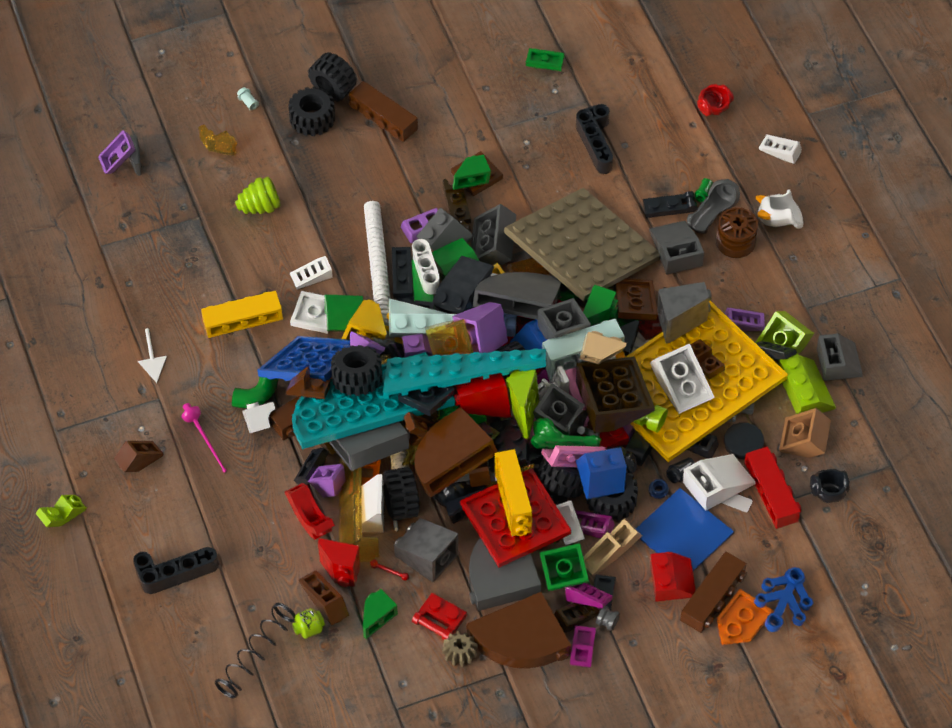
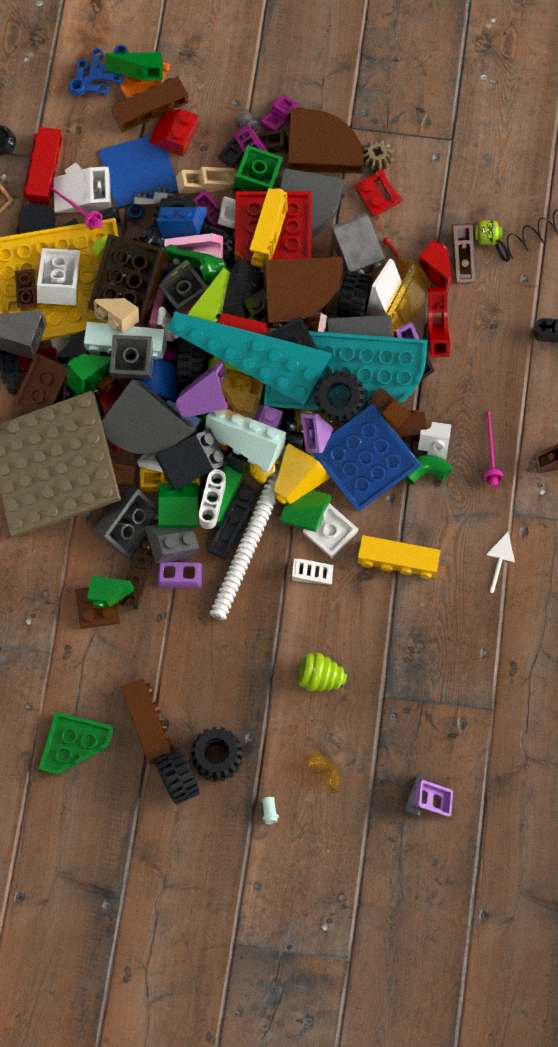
camera: 150 degrees left, 15 degrees up
green slope [363,589,398,639] -> none
none -> green plate [39,712,114,776]
none -> dark pink sword [50,187,103,229]
none -> green slope [105,52,163,81]
none -> black slope [132,188,173,205]

